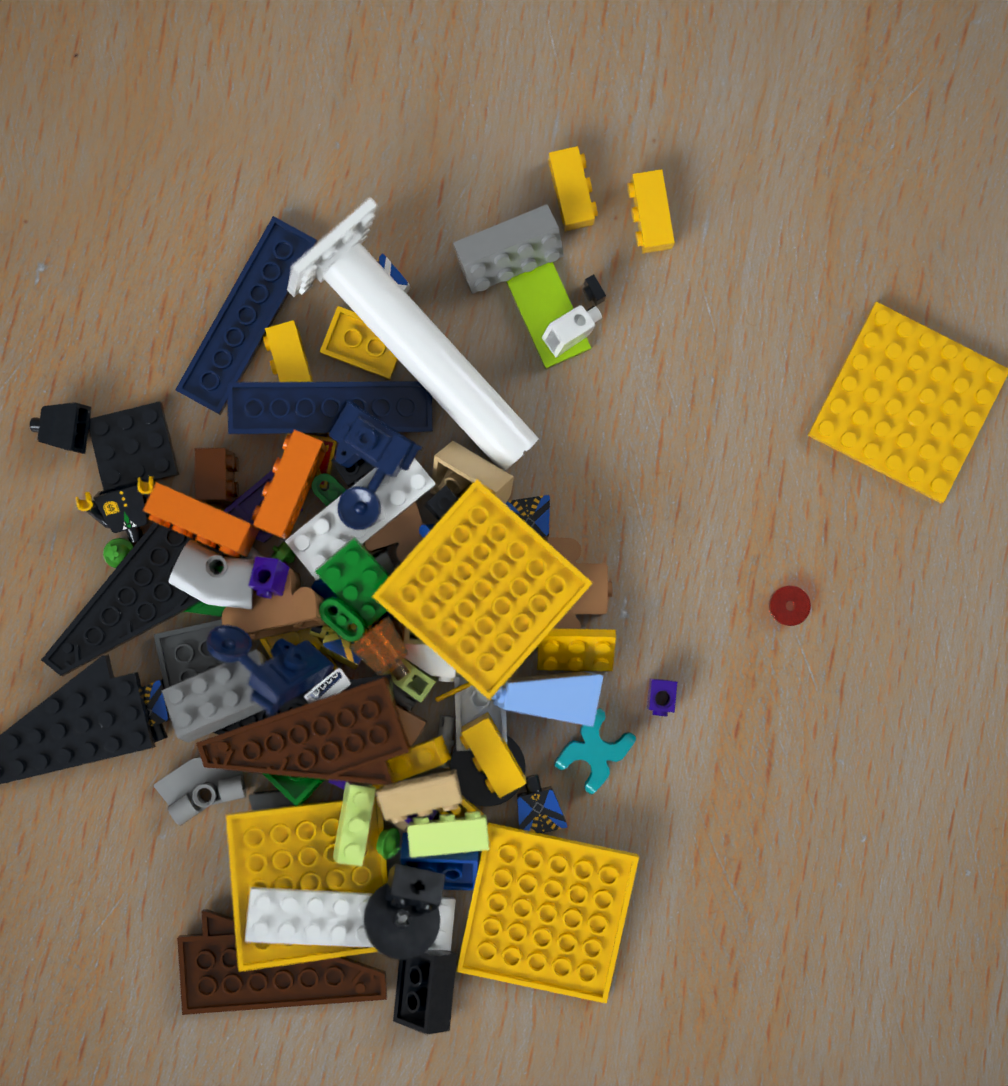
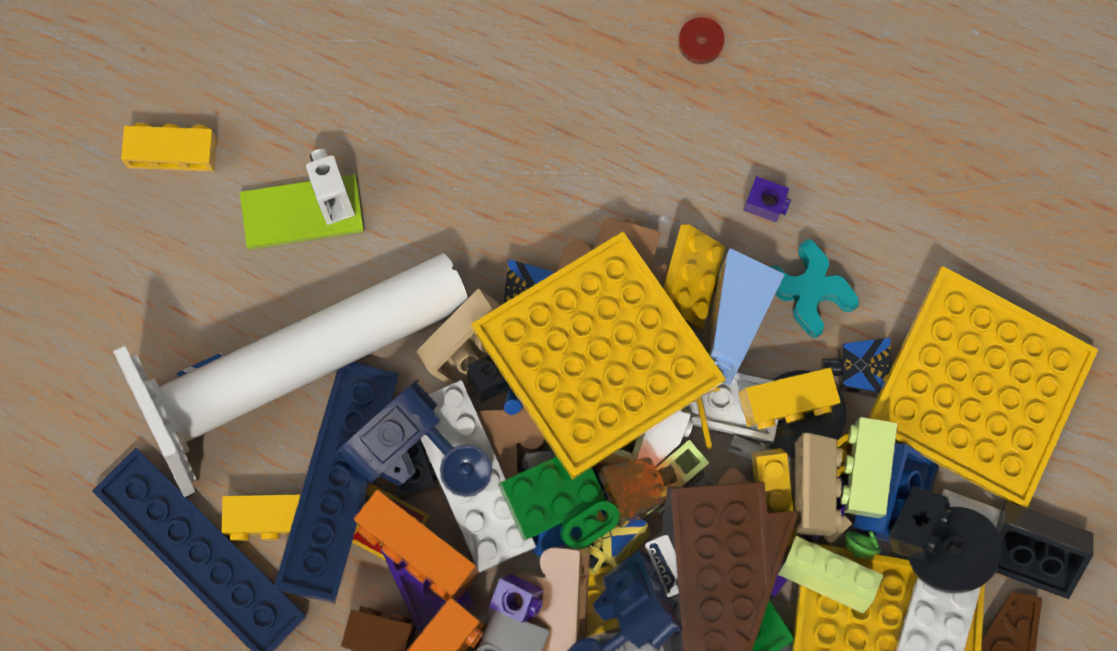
camera: 75 degrees left, 10 degrees down
bright green hat [270,541,296,564] -> none
green plate [312,473,346,506] -> none
yellow plate [320,306,398,380] -> none
light grey brick [453,204,564,294] -> none
black plate [583,274,606,306] -> none
yellow brick [627,169,675,253] -> none

